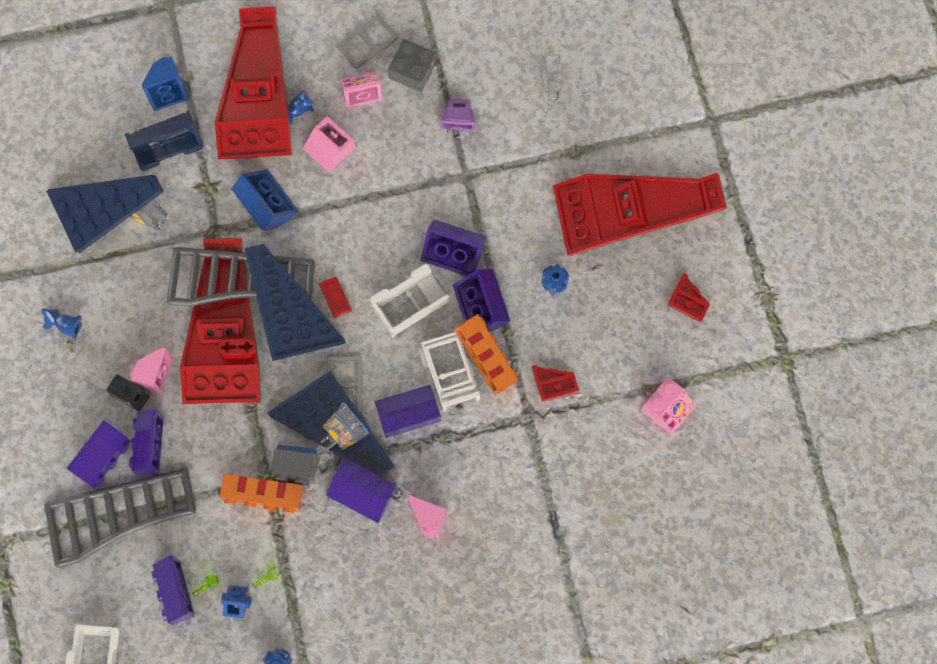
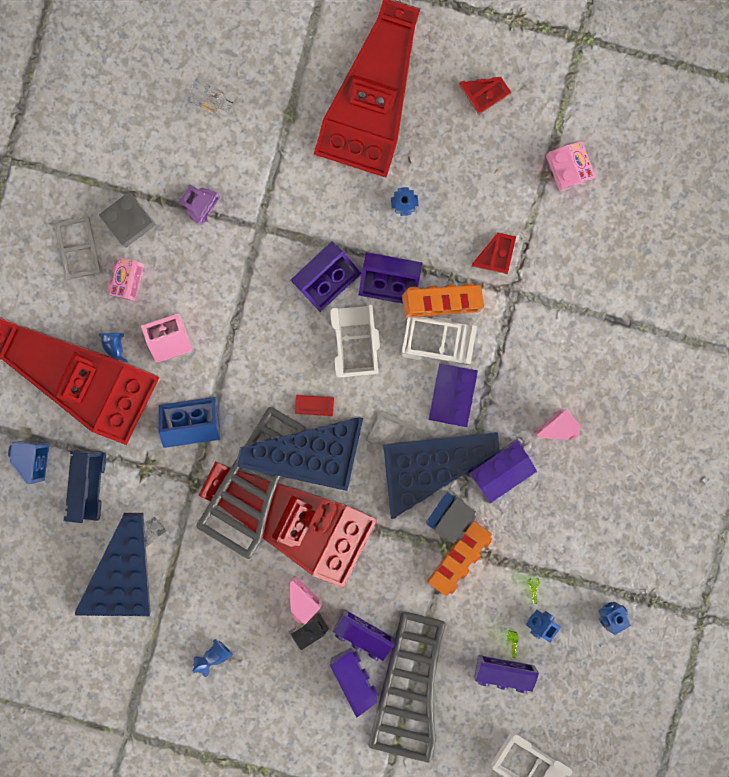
camera: 65 degrees left, 15 degrees up
clear torso [320,403,370,451] -> none

